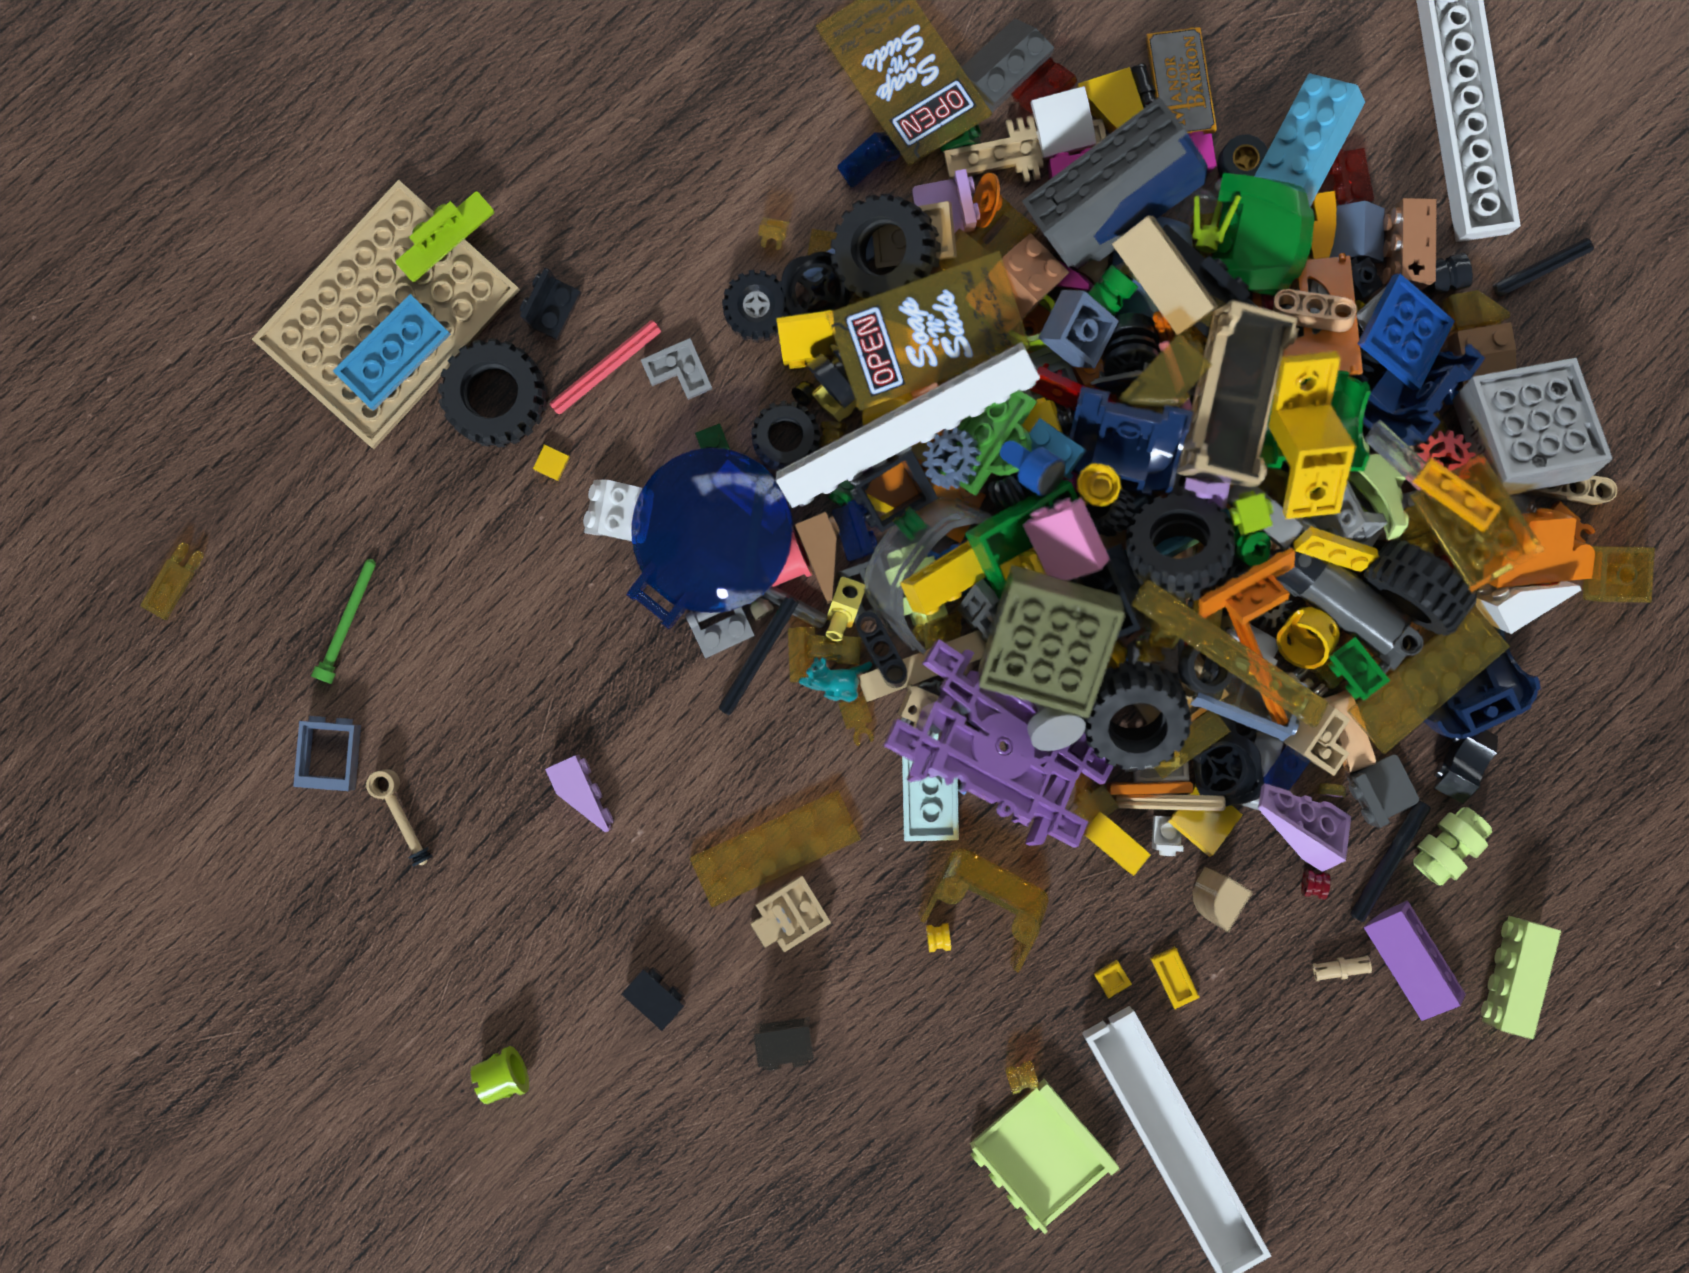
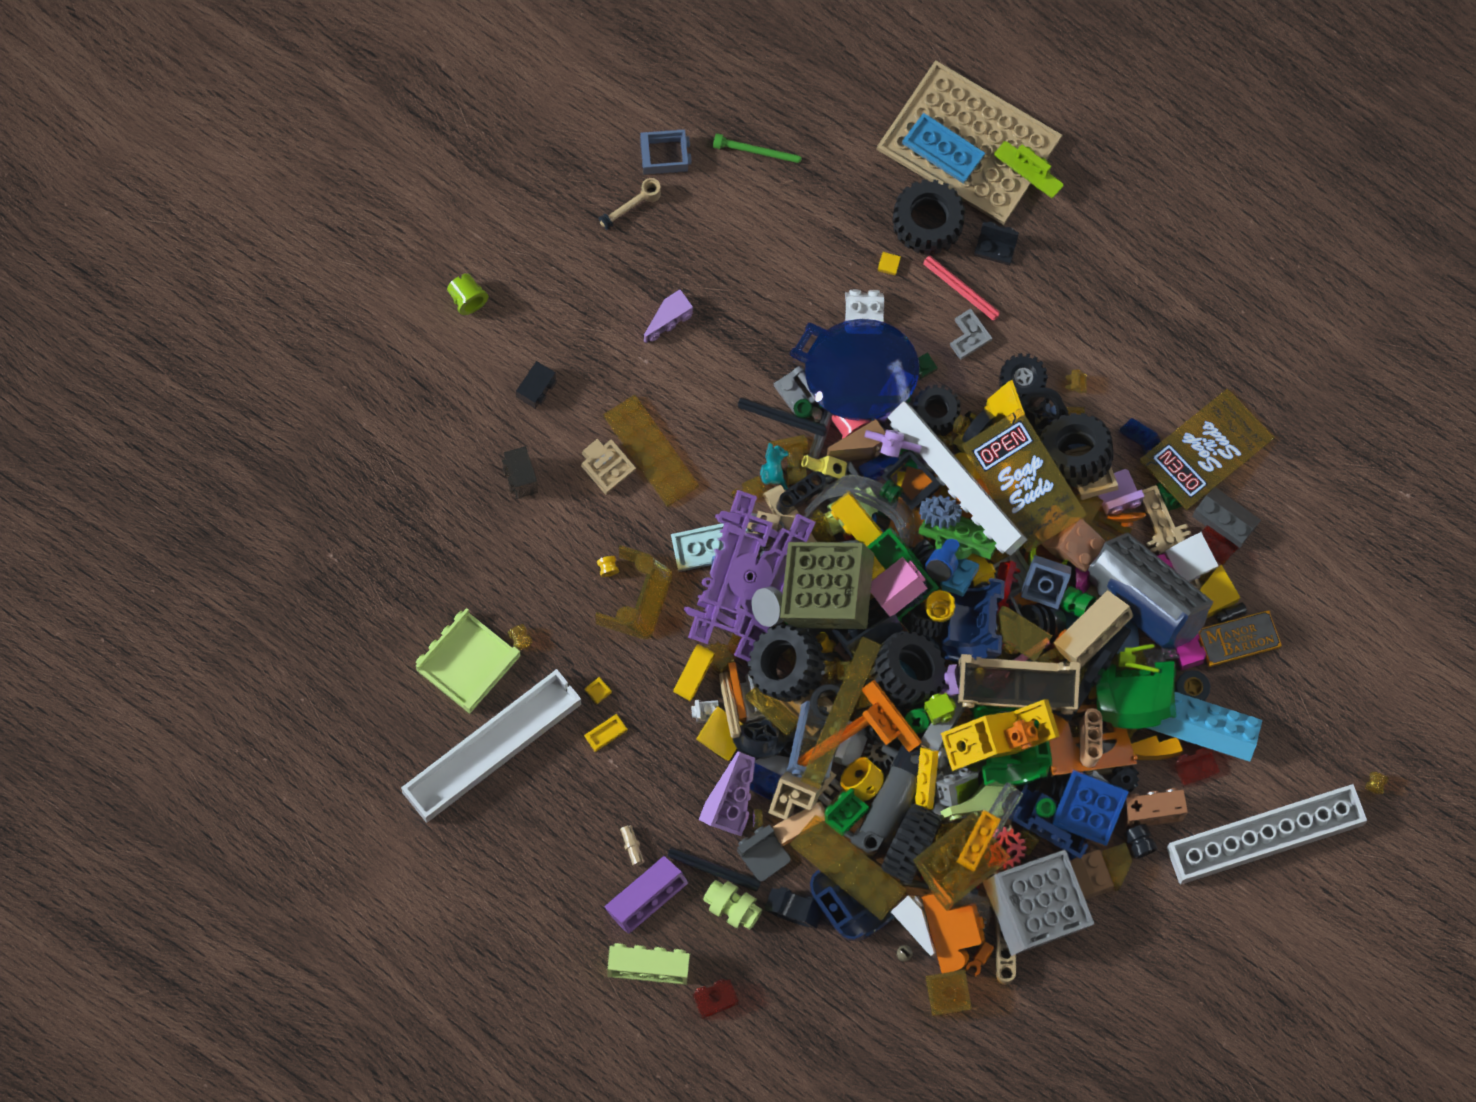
camera: 80 degrees right, 15 degrees down
clear yellow hinge [141,542,204,620] -> none
tan brick [1193,867,1252,932] -> none
dark red wheel [1301,869,1331,900] -> none
sand blue slope [1329,201,1385,263] -> none
black axle [1493,238,1594,297] -> none
none -> clear red brick [692,979,739,1019]
none -> dark green tile [793,399,813,419]
none -> lavender bar [864,429,922,457]
none -> dark tan hinge [897,945,913,962]
none -> clear yellow tile [953,415,970,435]
none -> orange brick [1004,720,1039,750]
none -> green tile [1036,798,1056,818]

